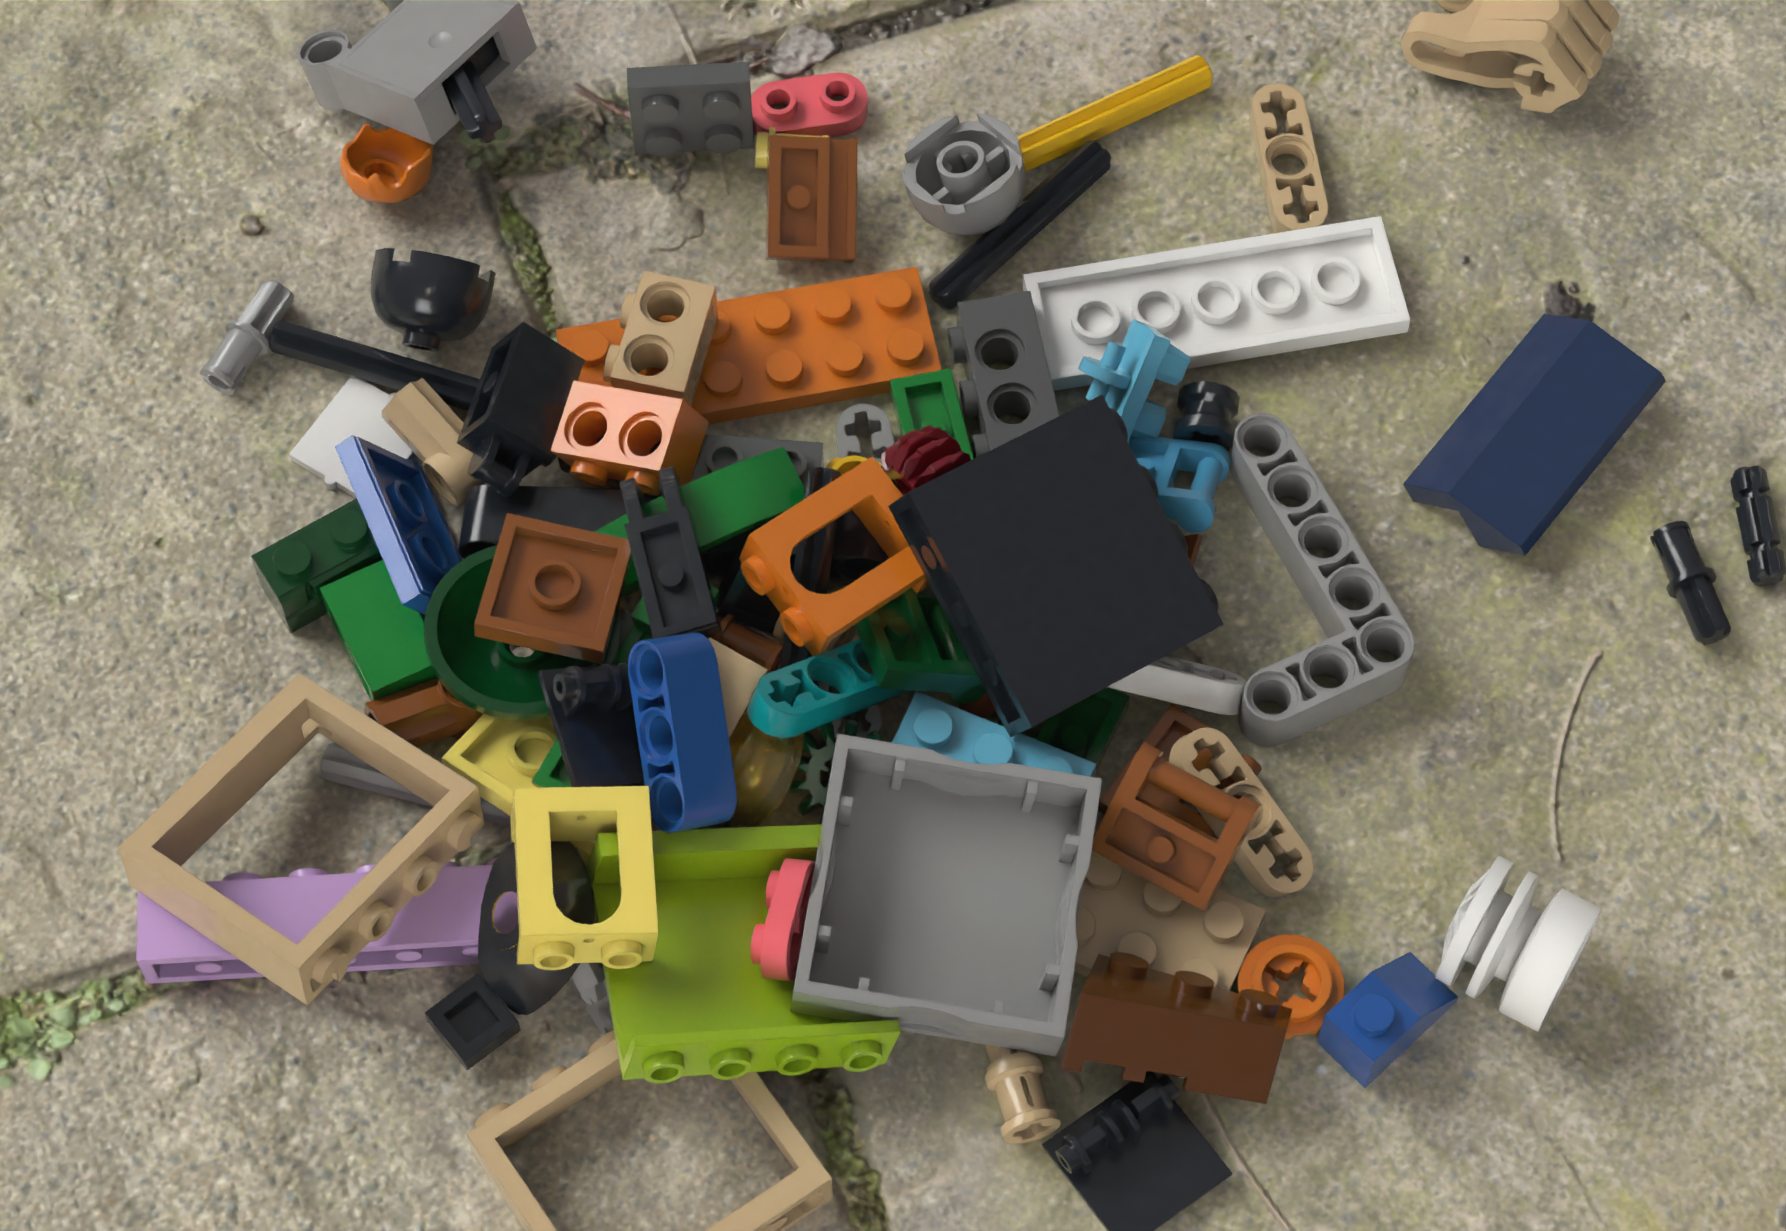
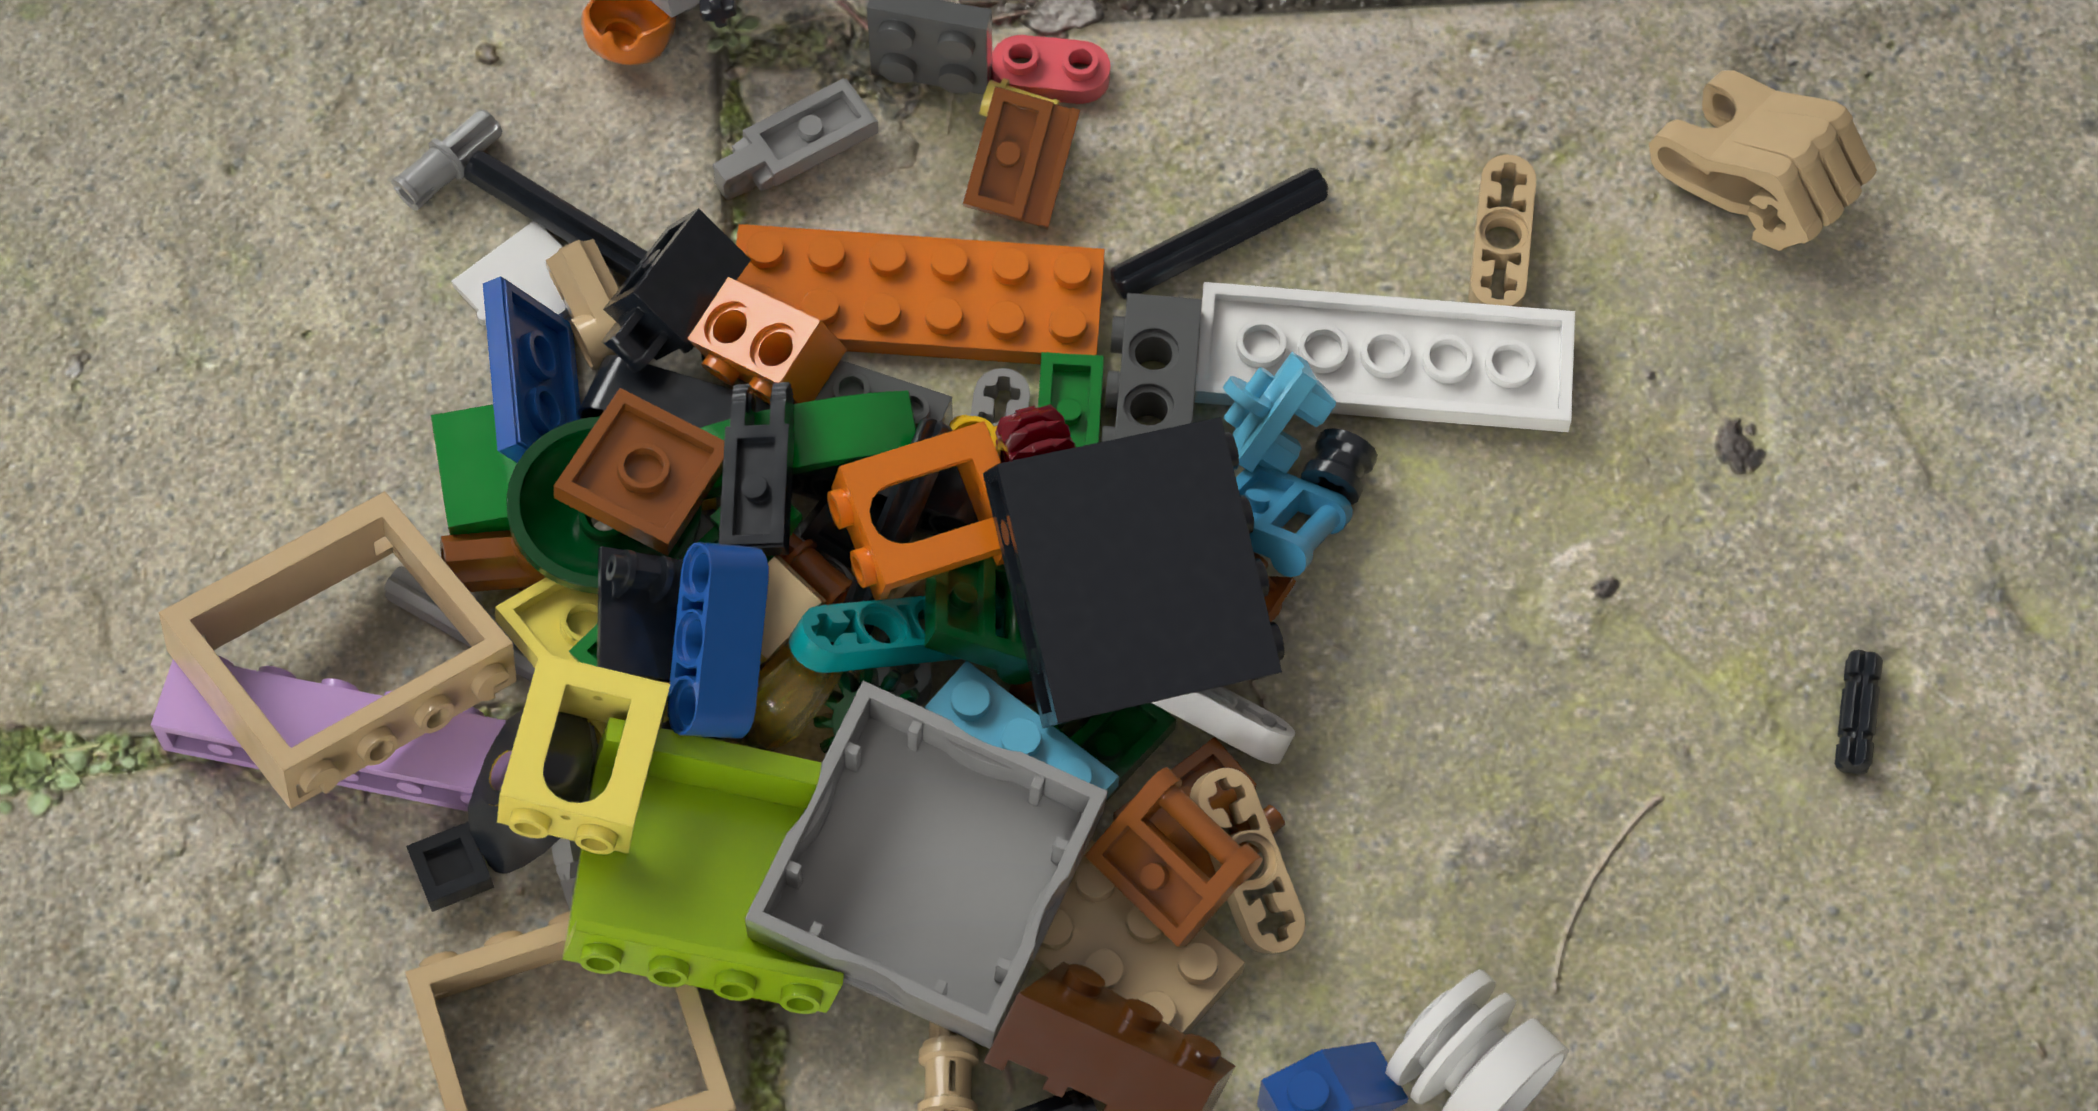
camera: 15 degrees right, 0 degrees up
dark green brick [251,498,383,633] -> none
black cylinder [371,248,496,352] -> none
tan brick [603,271,718,406] -> none
coral plate [751,858,815,981] -> none
light grey cylinder [902,114,1026,236] -> none
yellow axle [1017,55,1213,172] -> none
light grey beam [1230,413,1415,747] -> none
orange gear [1237,934,1344,1040] -> none
dark blue slope [1403,313,1666,556] -> none
black axle [1650,521,1731,645] -> none
none -> light grey hinge [713,78,878,200]

